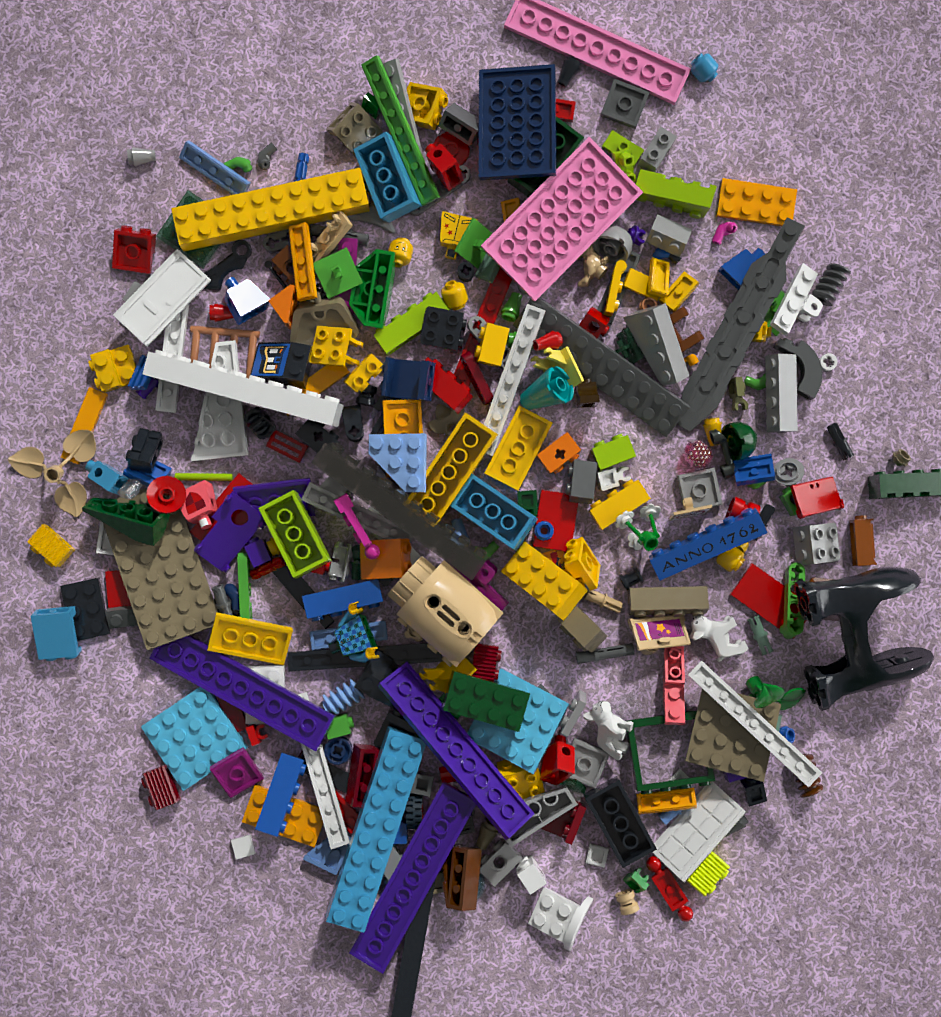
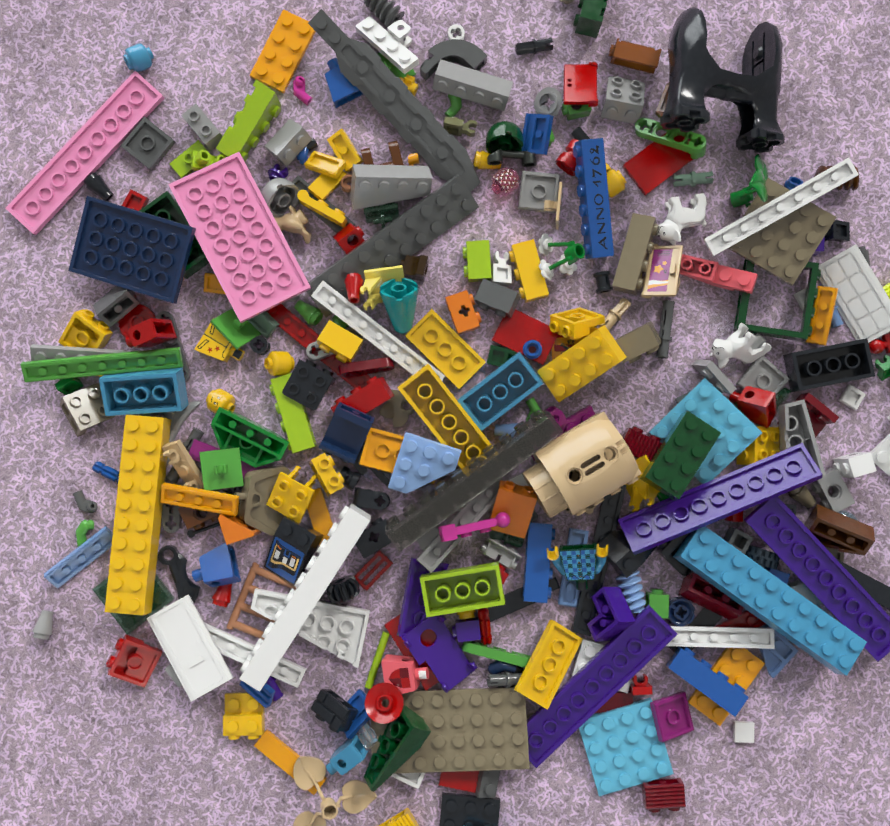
camera: 70 degrees left, 0 degrees up
none -> dark purple brick [587,587,636,642]

